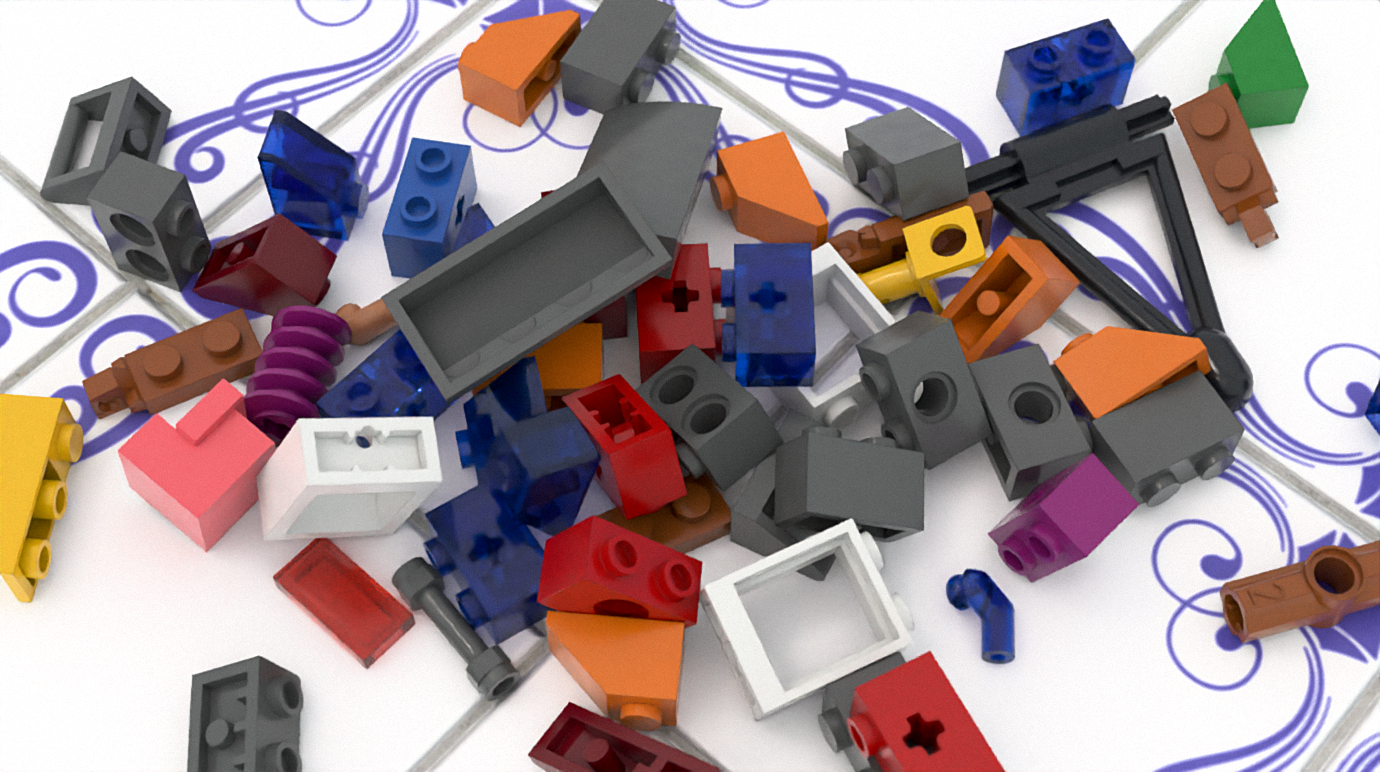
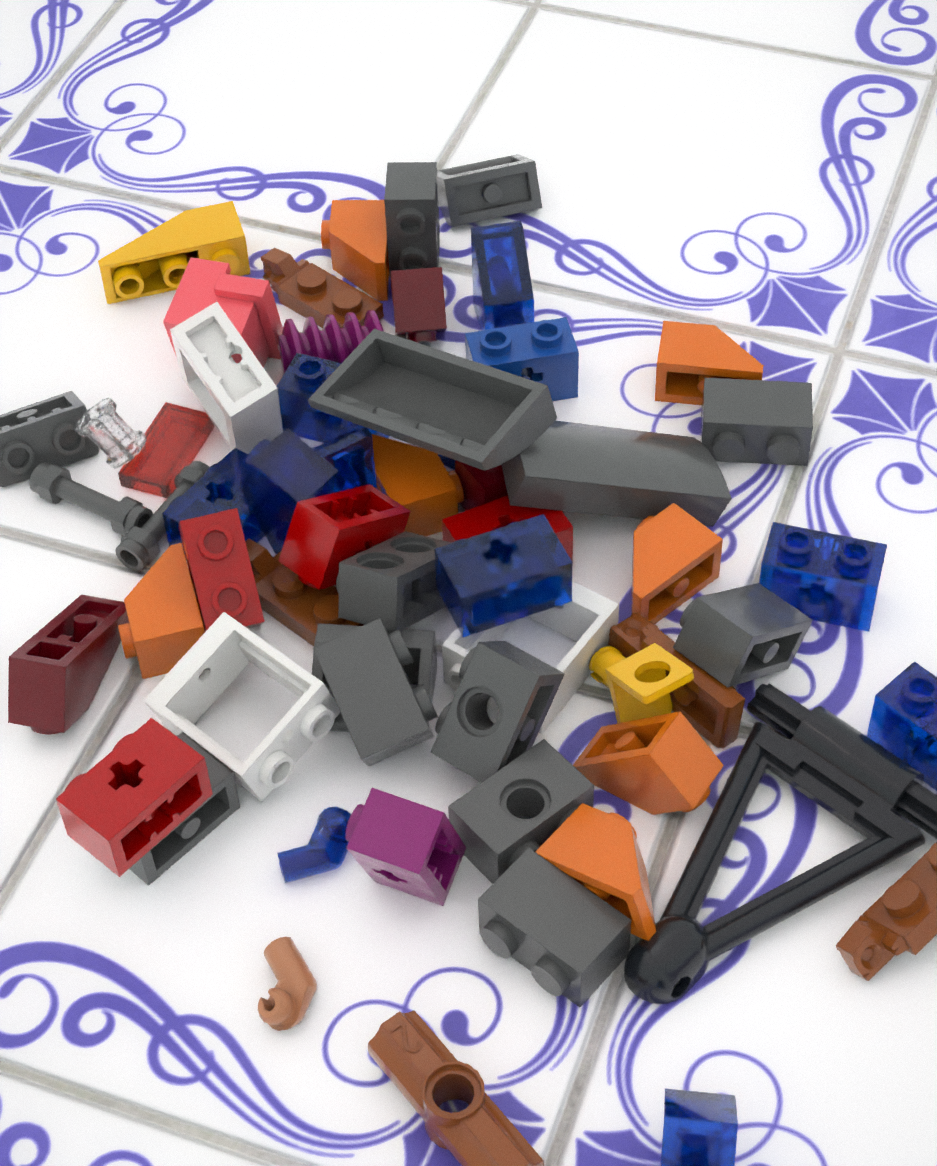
camera: 70 degrees right, 10 degrees down
none -> dark grey bar [29,462,153,536]
none -> clear bush [75,397,147,469]
none -> nougat arm [257,936,317,1031]
none -> orange slope [321,200,390,301]
none -> clear blue brick [759,522,887,632]

